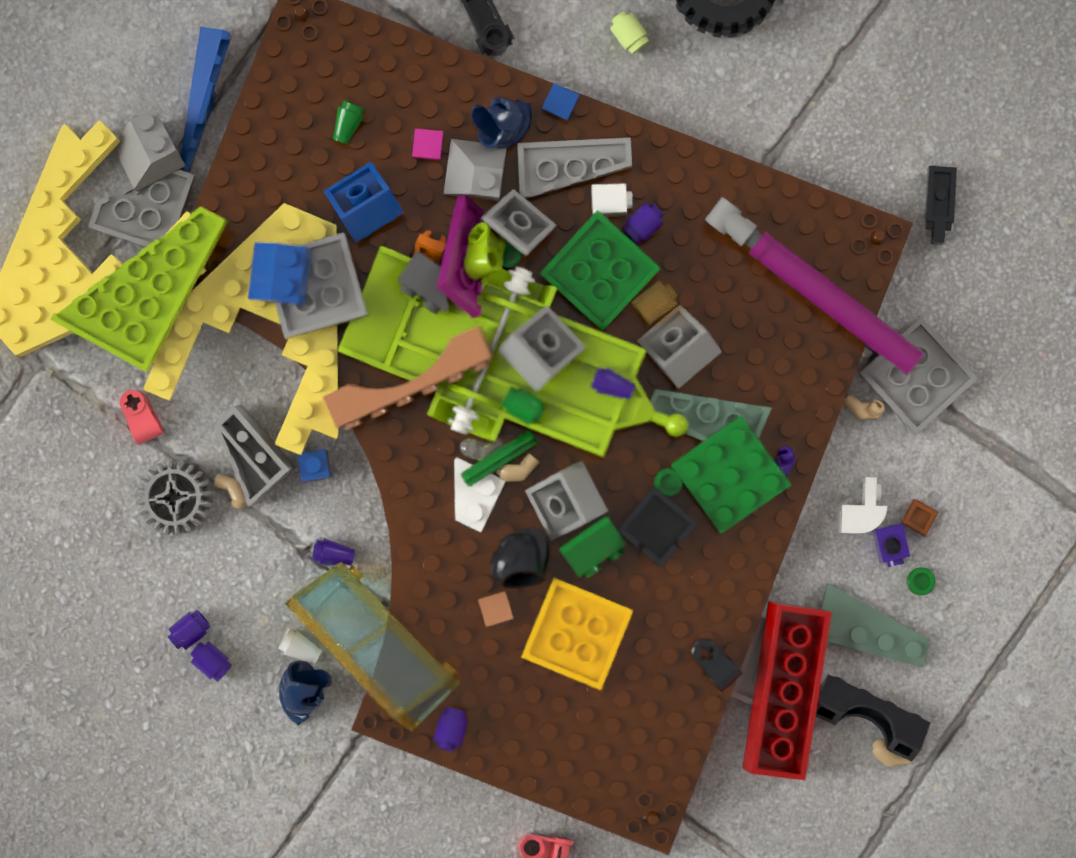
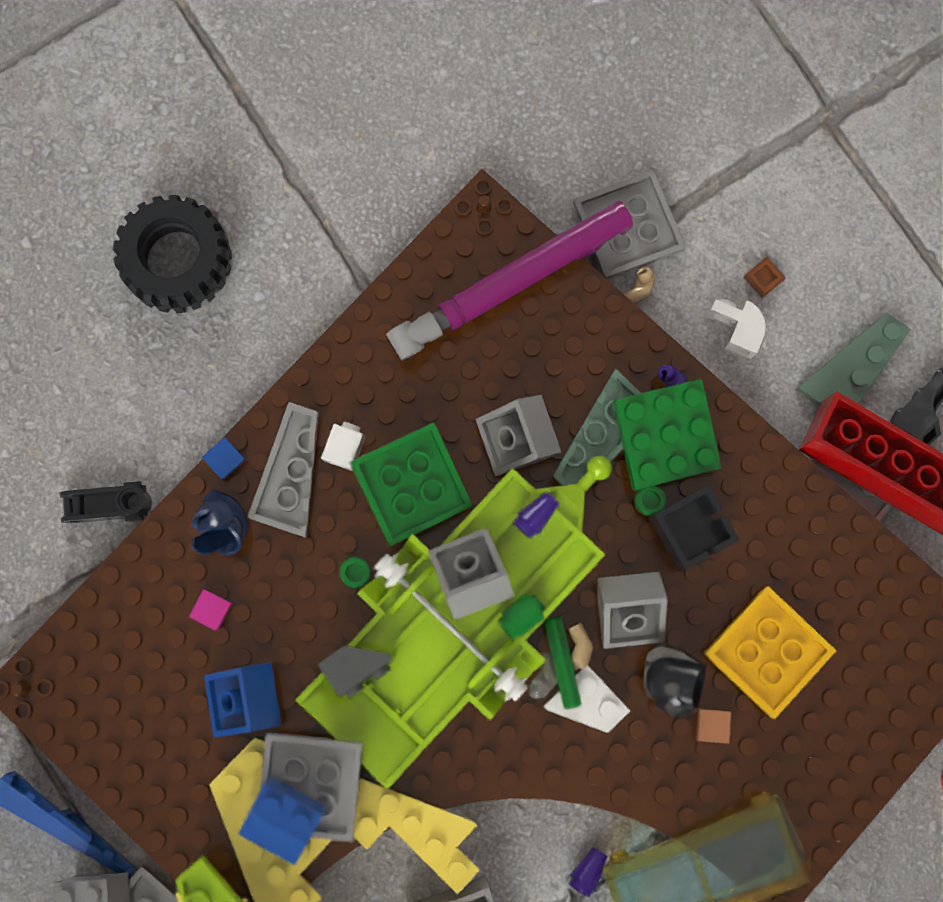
camera: 75 degrees left, 5 degrees down
blue brick [297,449,332,483] -> none
nougat arch [323,326,496,430] -> none
green cone [332,100,364,144] -> none
orange tile [412,230,446,266] -> none
dark purple brick [434,707,468,752] -> none
magenta wing [437,194,483,318] -> none
light grey slope [444,139,507,202] -> none
lime piece [464,222,506,280] -> none
light grey slope [482,189,556,255] -> none
green slope [559,516,626,578] -> none
yellowish green brick [610,11,650,54] -> none
dark purple brick [622,203,664,245] -> none
clear yellow brick [633,280,678,326] -> none
black piece [692,638,743,692] -> none
dark purple brick [872,524,910,567] -> none
green tile [906,567,936,595] -> none
black hinge [925,166,957,245] -> none

